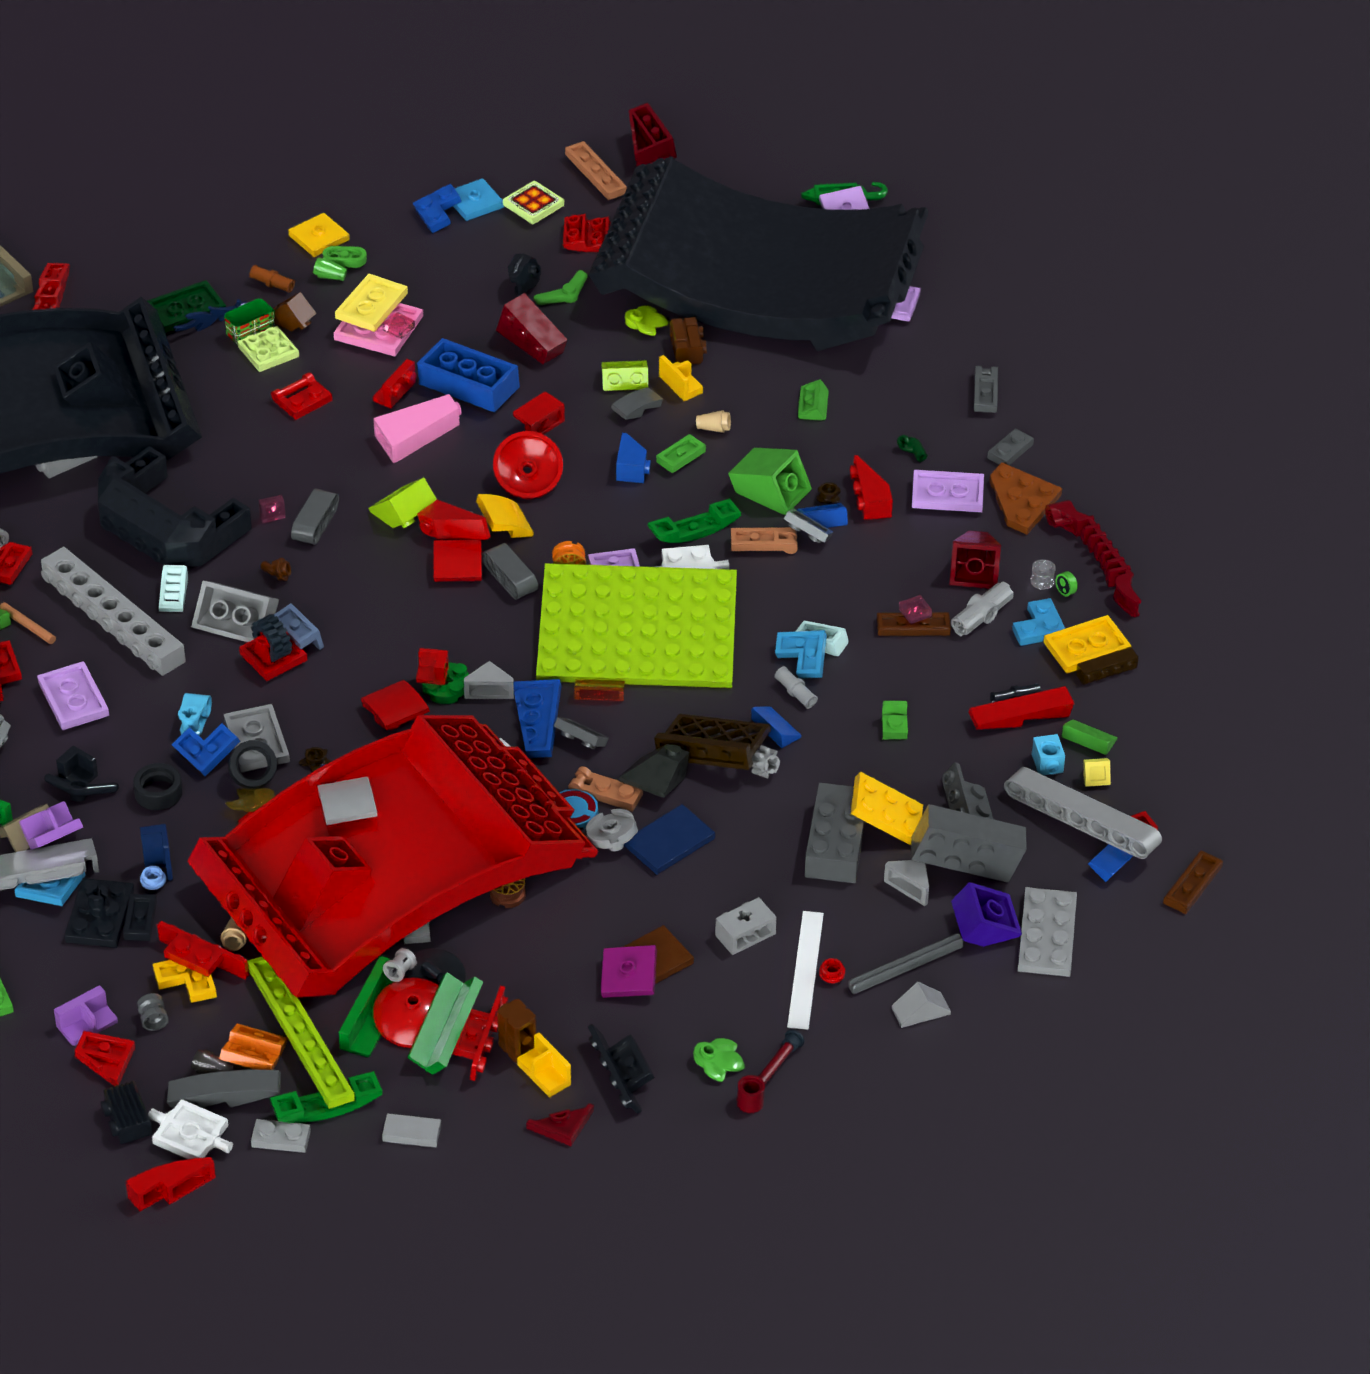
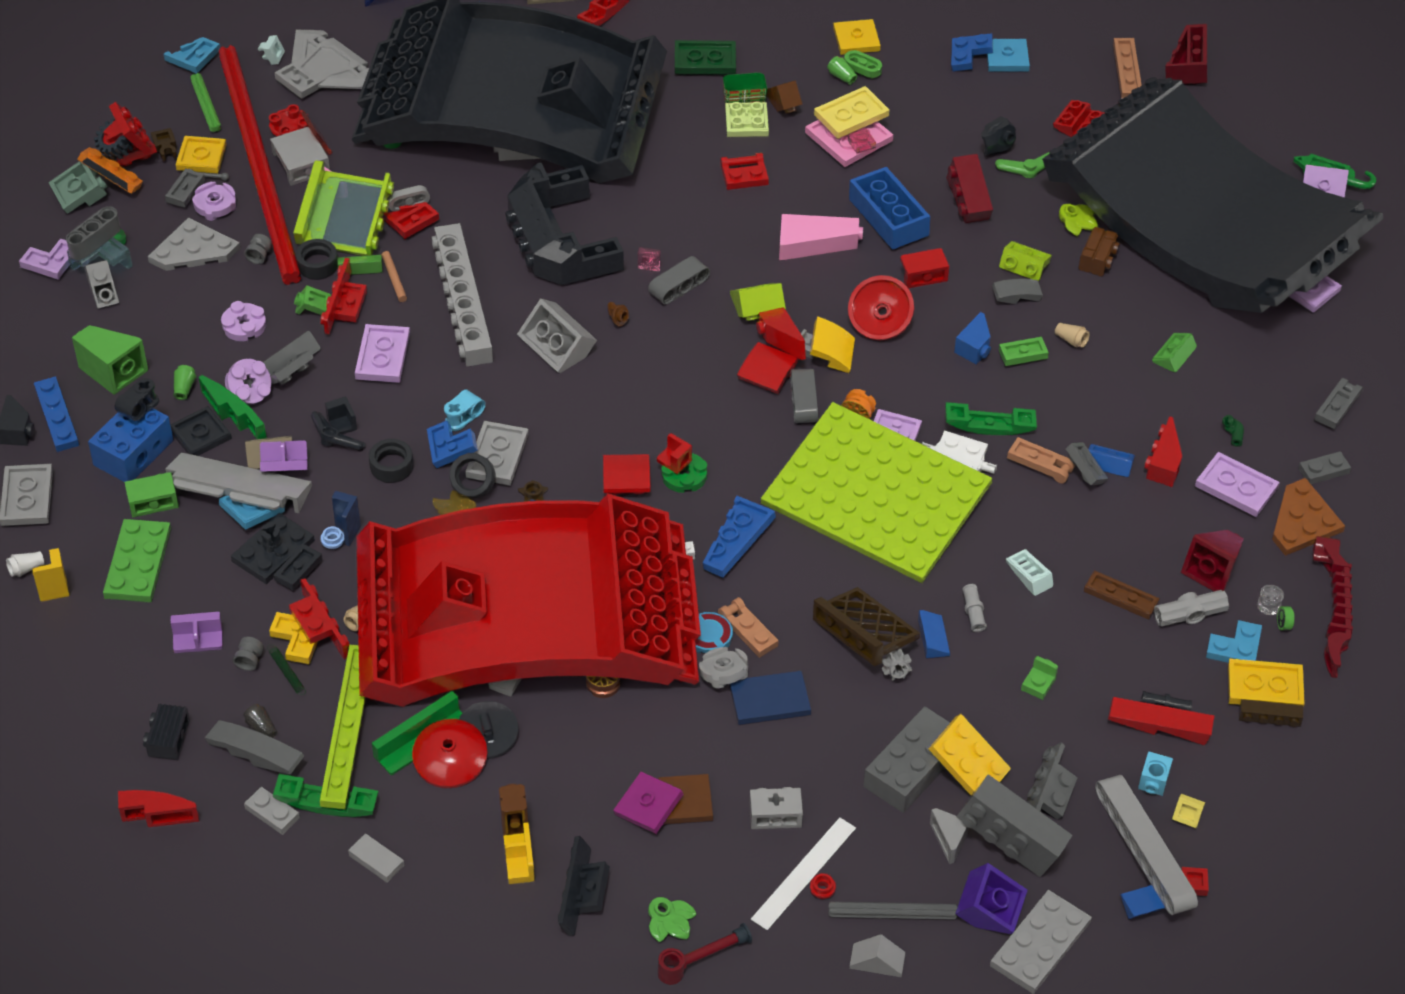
camera: 30 degrees right, 5 degrees up
red wing [75,1031,135,1086] -> none
white plate [148,1099,233,1159] -> none
light aqua slope [159,565,188,612] -> none
dark blue piece [173,299,247,331] -> none
orange slope [219,1023,288,1070] -> none
plate [239,614,307,681] -> none
dark orange pin [249,265,295,293] -> none
sand blue panel [274,603,324,650] -> none
light grey slope [317,776,378,825] -> none
red bracket [373,359,417,408] -> none
light grey bush [383,948,417,982] -> none
panel [408,973,483,1075] -> none
red bracket [452,986,508,1081] -> none
light grey slope [464,661,514,699] -> none
tile [503,180,564,224] -> none
dark red tile [526,1103,594,1146] -> none
dark grey plate [554,717,609,749] -> none
clear red slope [574,679,625,701] -> none
pearl dark grey slope [619,744,690,798] -> none
yellow panel [659,355,703,401] -> none
bright green slope [728,448,812,515] -> none
dark azure plate [775,630,827,678] -> none
dark brown plate [817,482,841,504] -> none
clear pink plate [899,595,932,624] -> none
bright green slope [1062,720,1118,755] -> none
reddish brown tile [1163,850,1223,914] -> none
none -> dark green piece [267,645,306,695]

